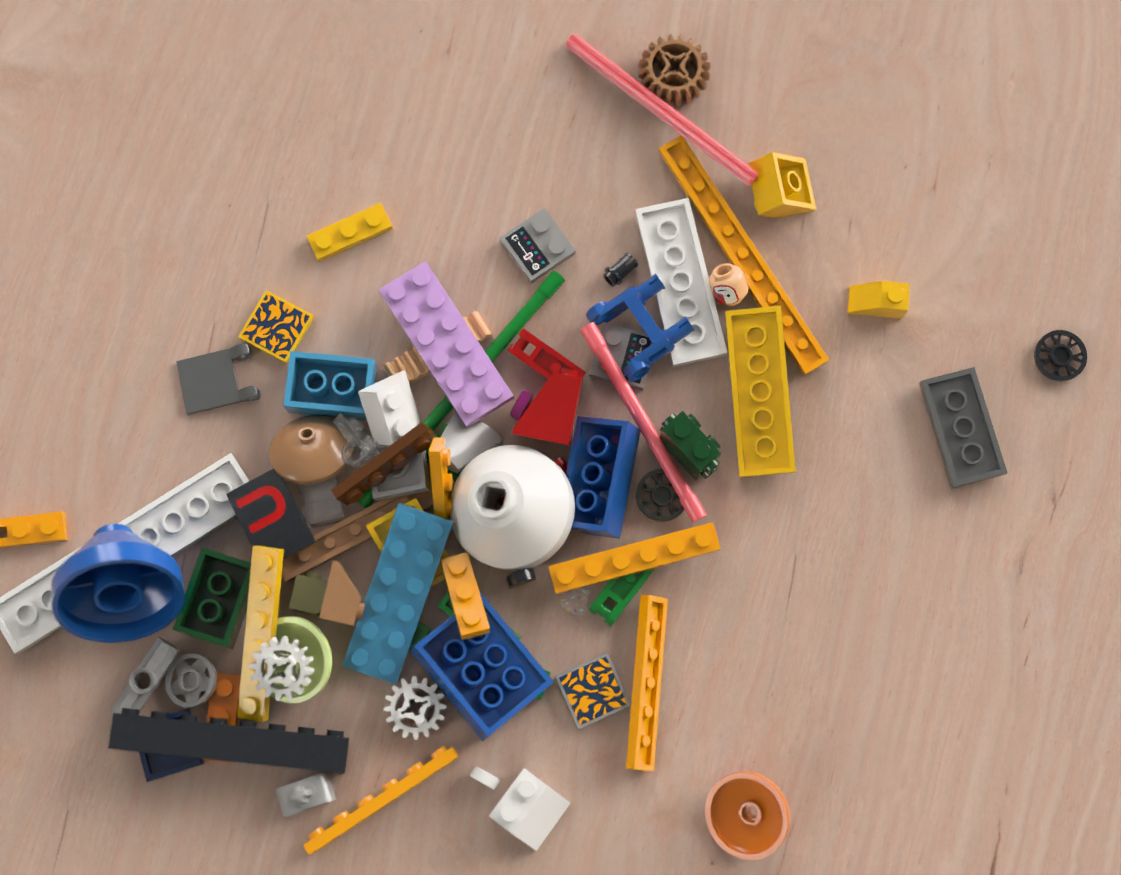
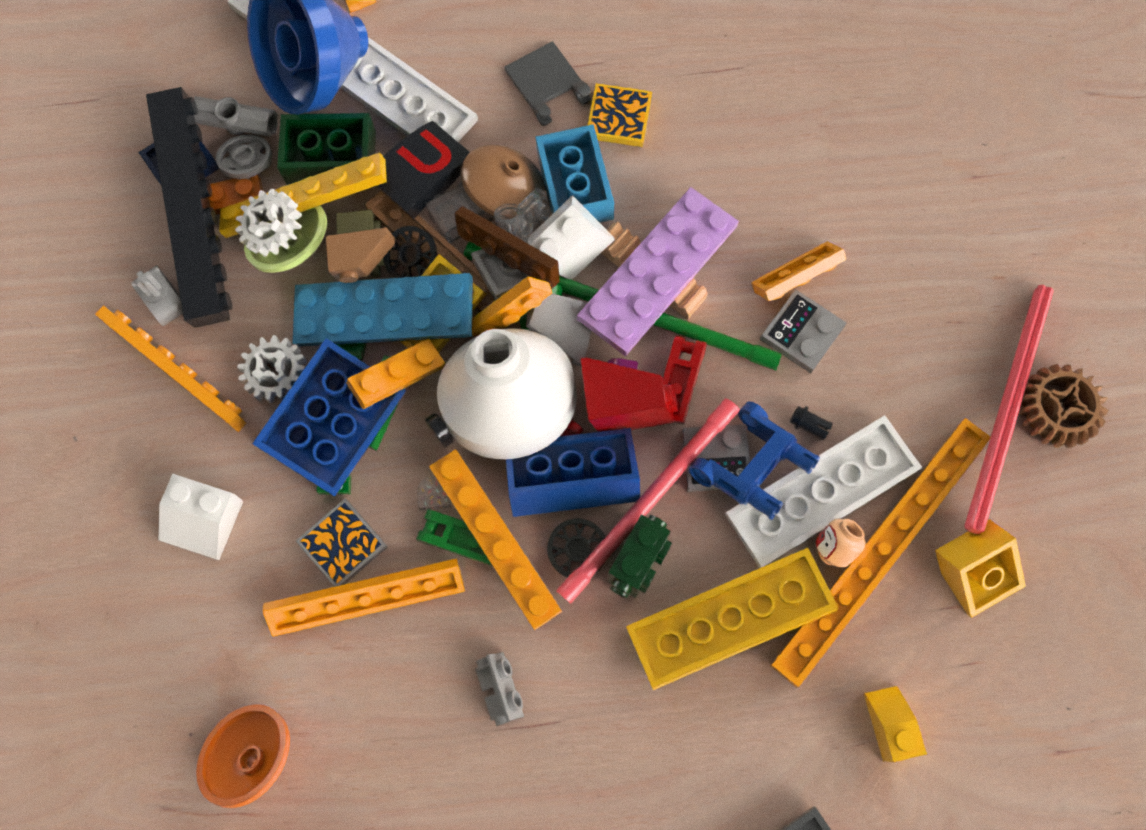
camera: 75 degrees right, 5 degrees down
yellow plate [306,203,393,262] -> none
white tile [469,766,500,790] -> none
none -> black wheel [383,226,437,278]
none -> light grey hinge [475,652,524,726]
none -> light orange plate [751,241,846,302]

